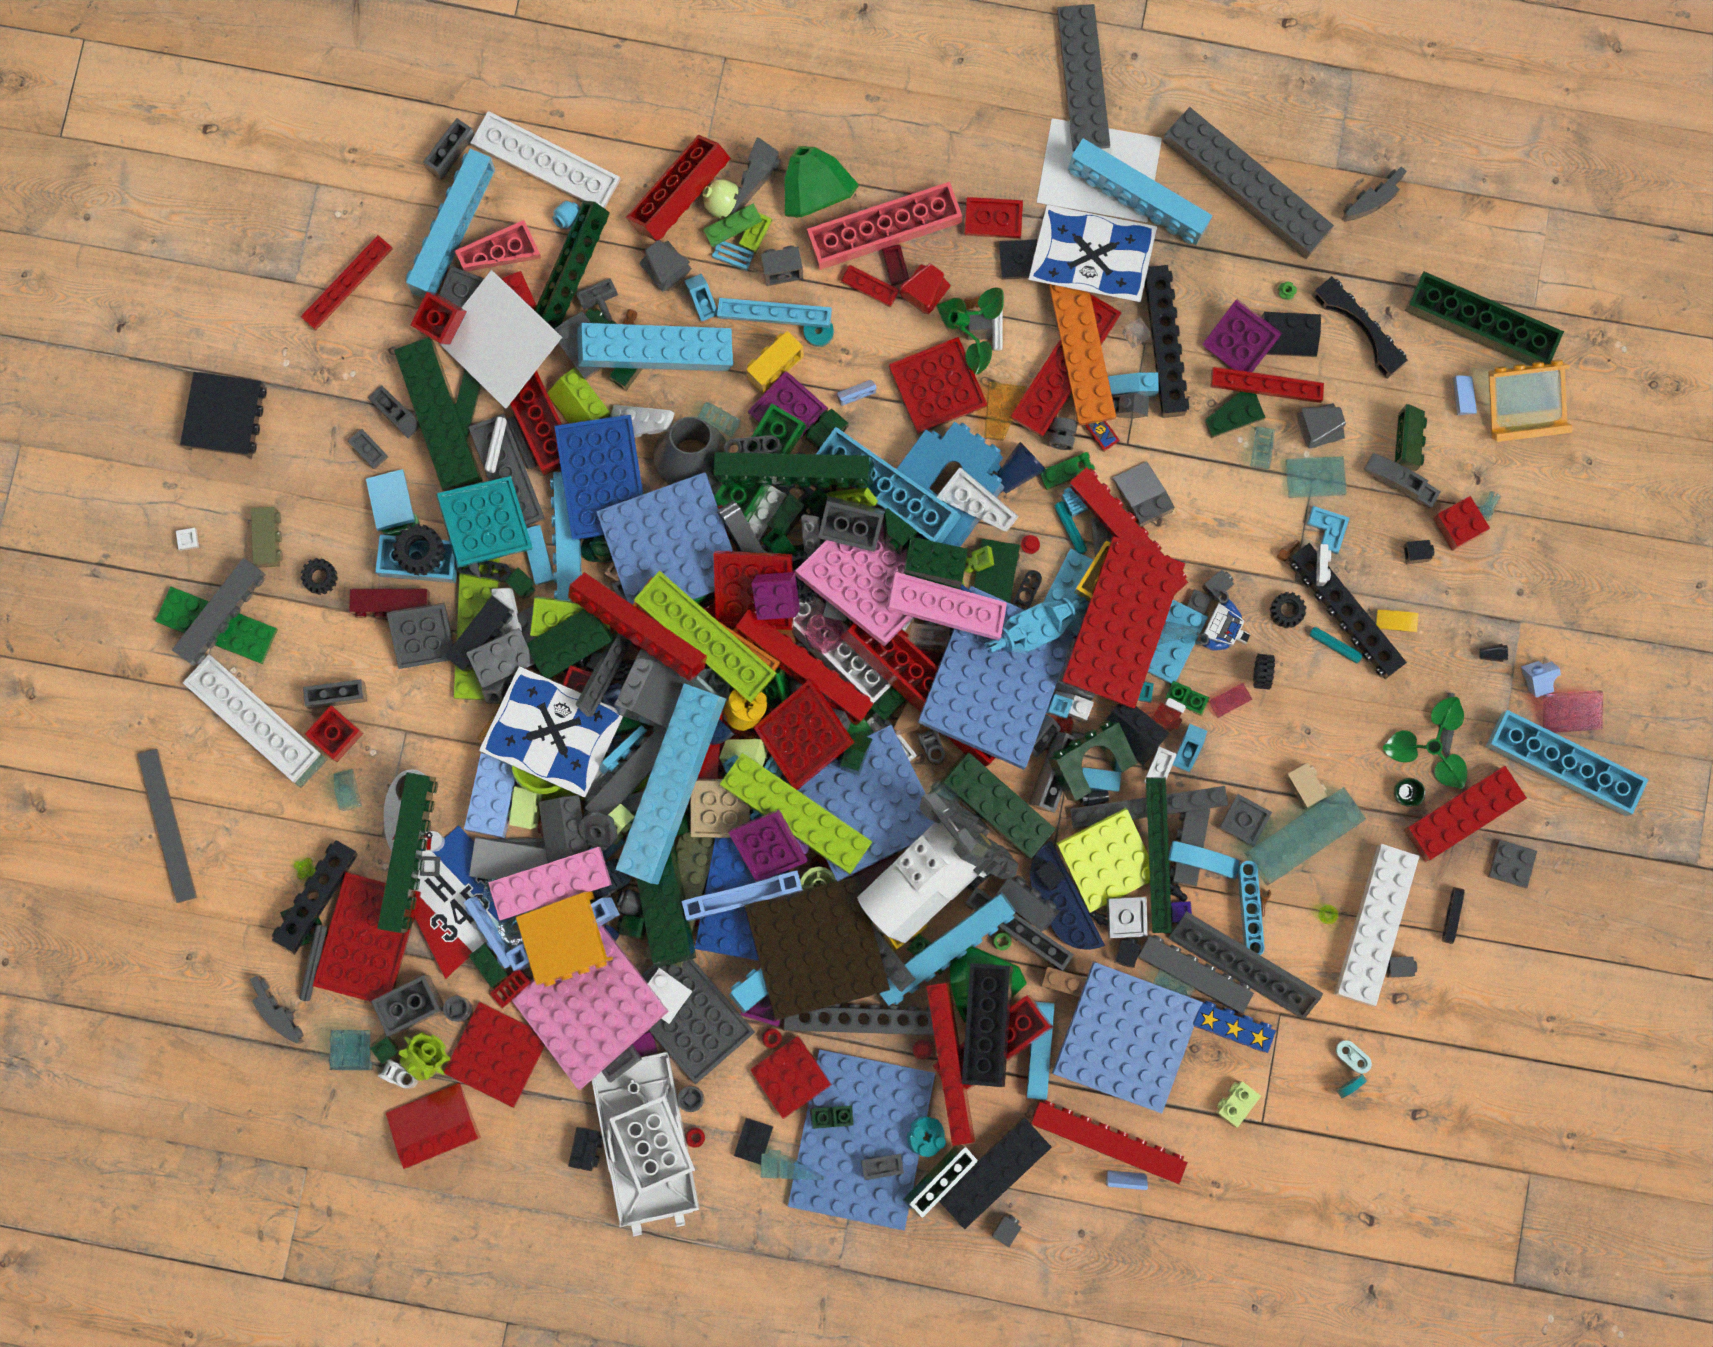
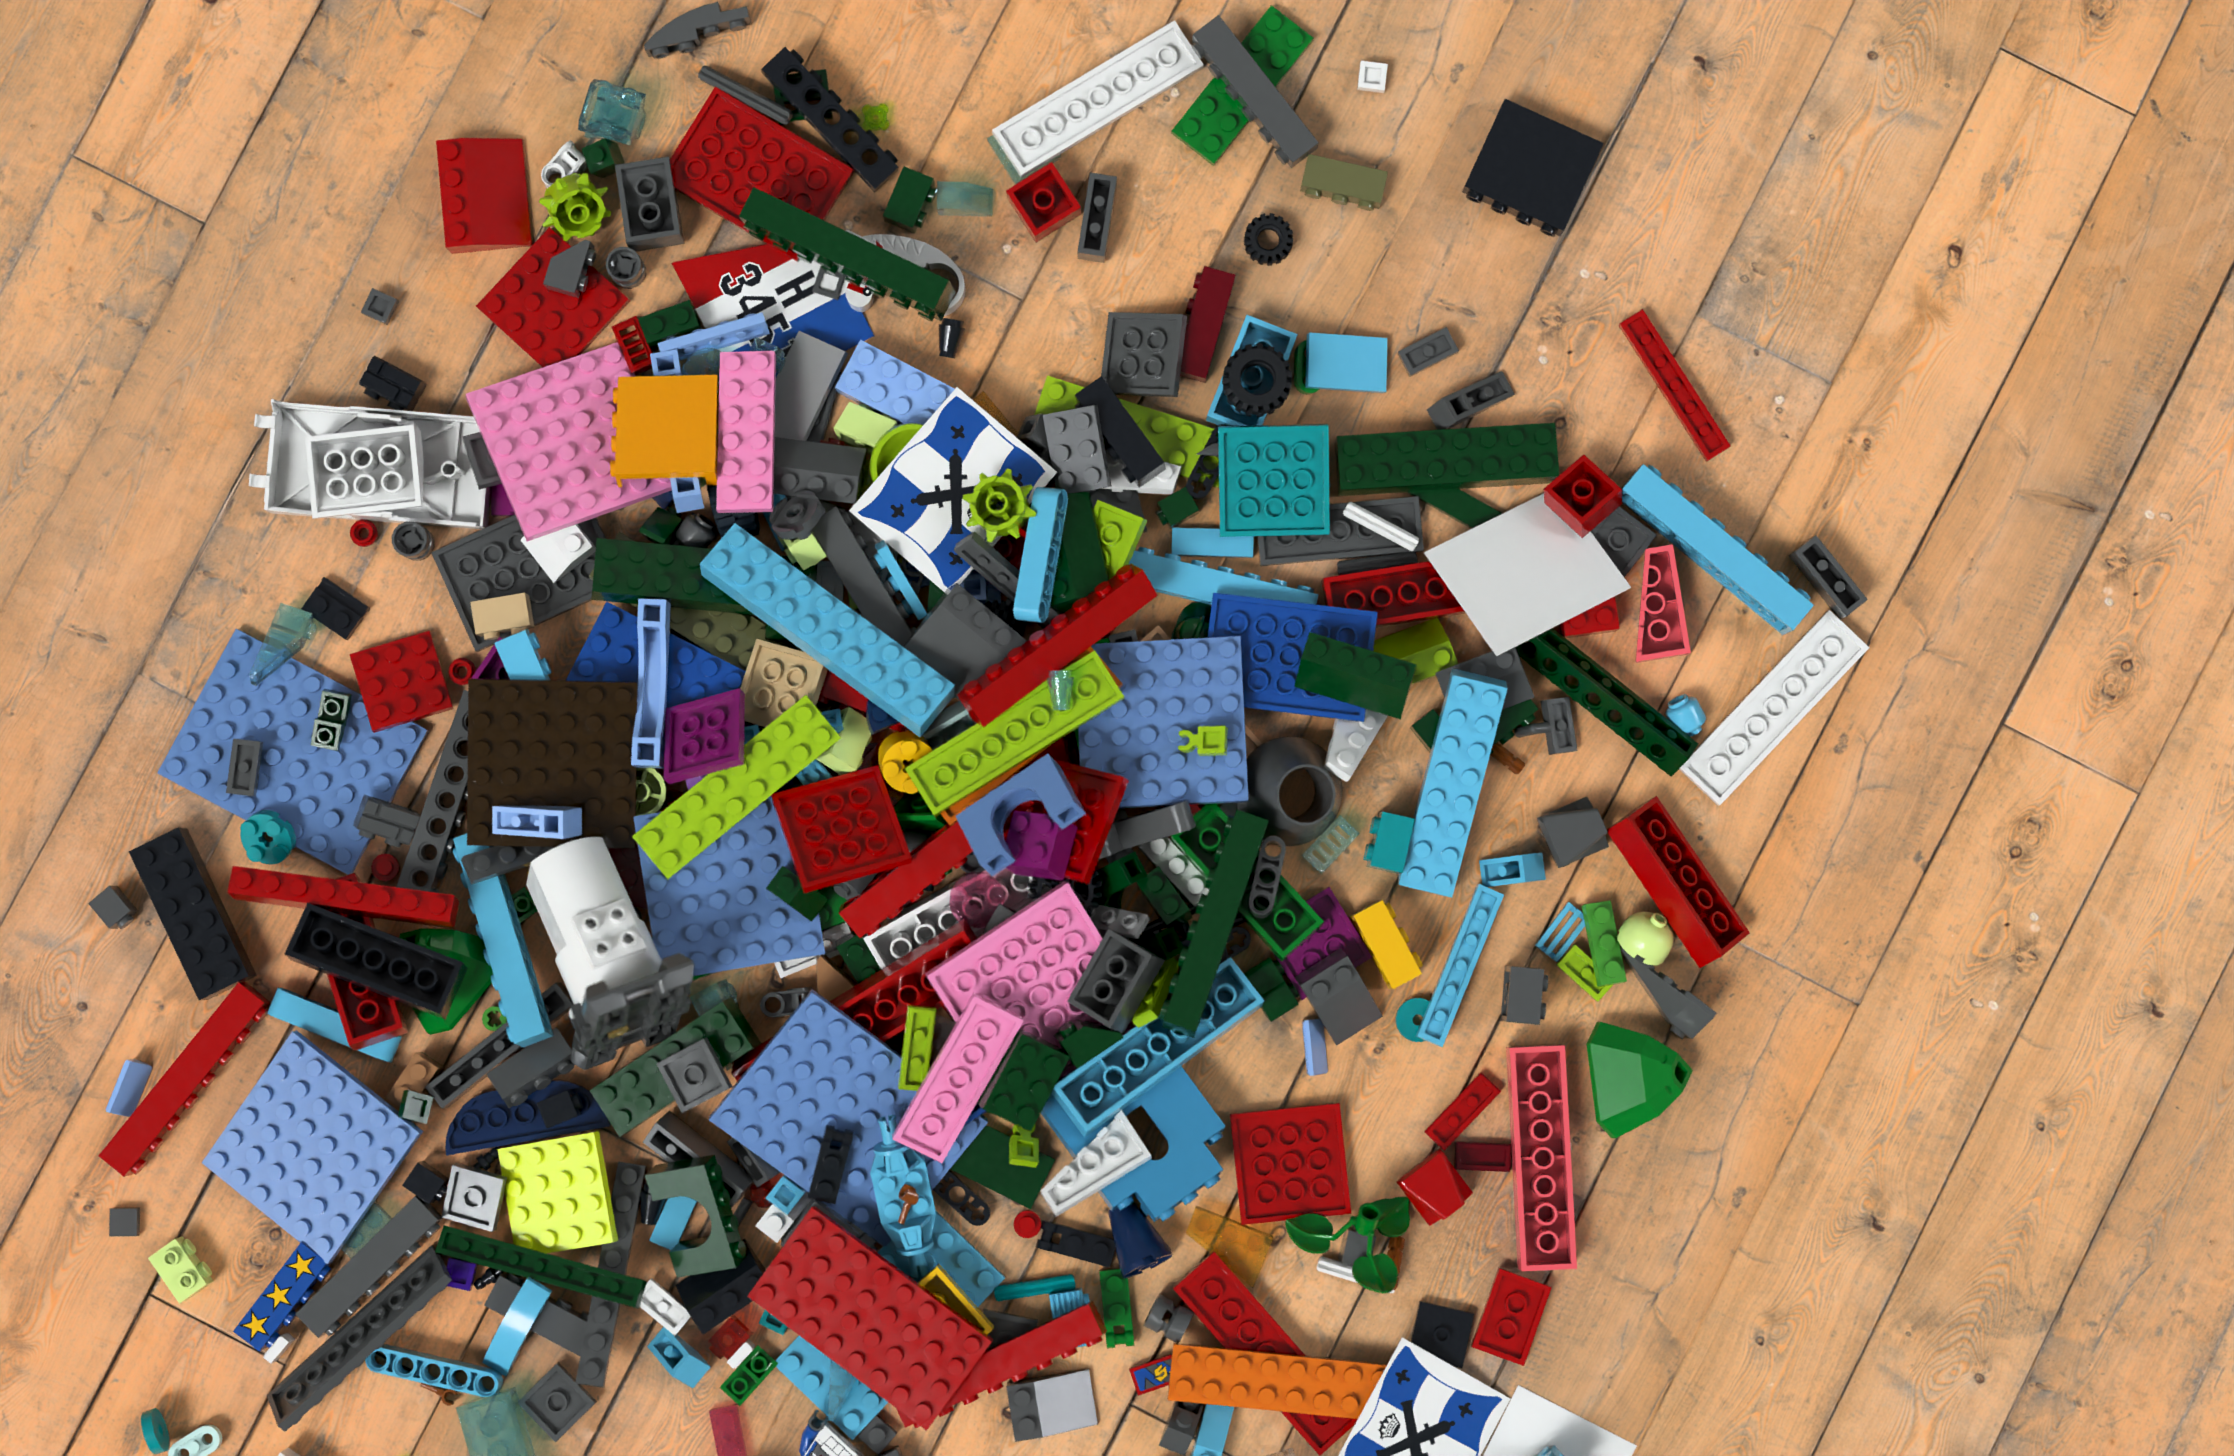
camera: 110 degrees right, 5 degrees up
brick [903,1145,978,1218] -> none
none -> dark grey tile [109,1208,140,1236]
none -> white tile [263,1333,295,1364]
none -> dark grey brick [353,794,420,848]
none -> dark grey plate [361,288,399,325]
none -> plate [398,1090,433,1124]
none -> tan brick [470,593,535,640]
none -> light blue slope [492,806,582,839]
none -> dark grey slope [543,240,596,298]
none -> dark grey plate [656,1037,732,1113]
none -> black plate [808,1125,854,1204]
none -> dark green brick [883,166,937,234]
none -> lime tile [898,1005,936,1091]
none -> dark orange hand [898,1184,919,1224]
none -> black cone [939,318,965,358]
none -> medium blue arch [956,754,1086,876]
none -> lime brick [962,469,1036,543]
none -> medium azure beam [1013,487,1068,623]
none -> black plate [1036,1220,1115,1268]
none -> clear light blue cone [1046,670,1074,710]
none -> lime plate [1178,726,1228,756]
none -> dark green slope [1294,632,1417,720]
none -> dark grey slope [1294,948,1383,1046]
none -> teal brick [1363,811,1415,874]

